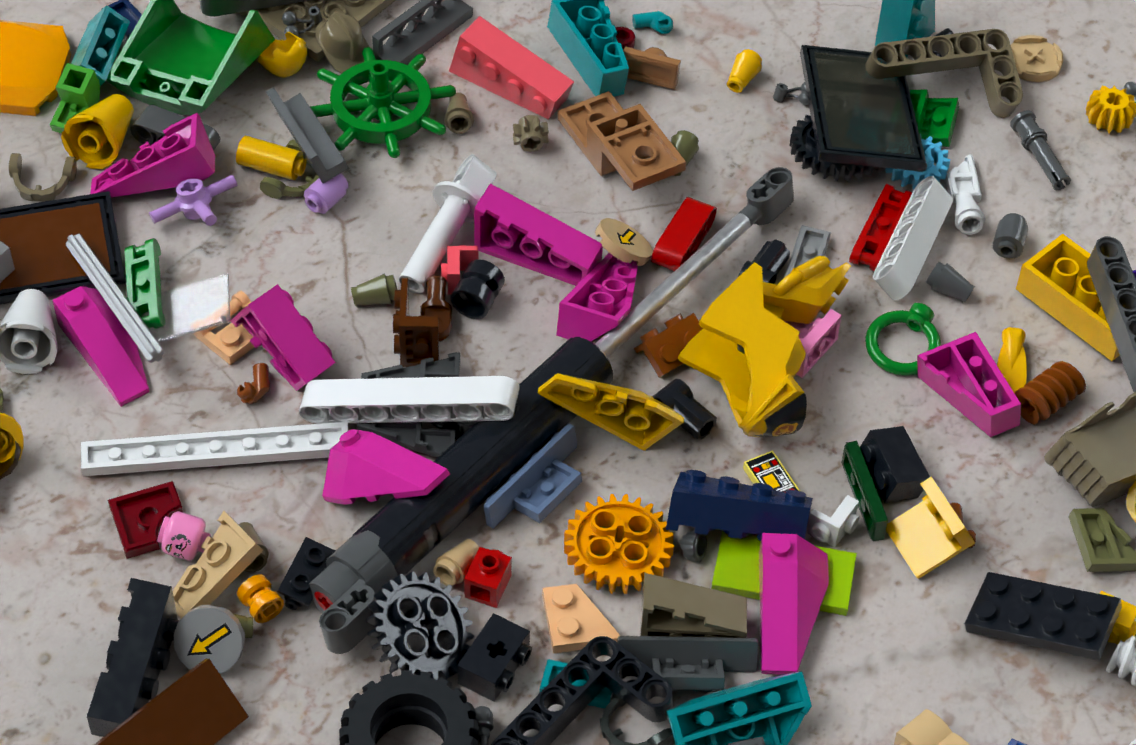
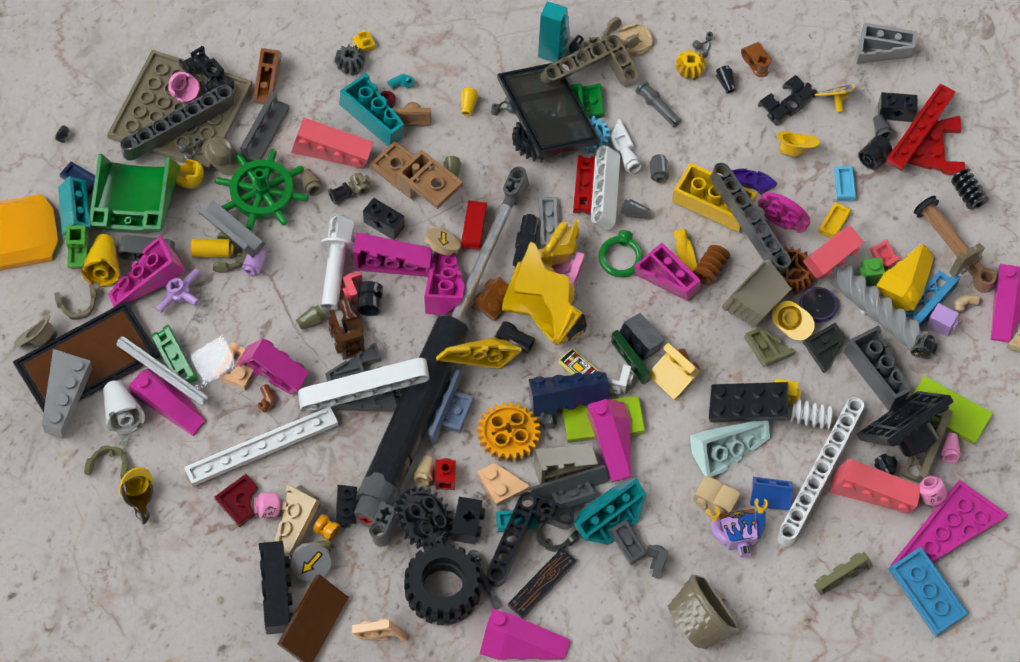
camera: 20 degrees left, 10 degrees up
dark pink wedge [322,429,450,505] -> none
none -> black bush [328,182,352,204]
none -> black brick [363,198,405,240]
none -> dark tan piece [601,17,640,49]
none -> light aqua wedge [690,421,770,477]

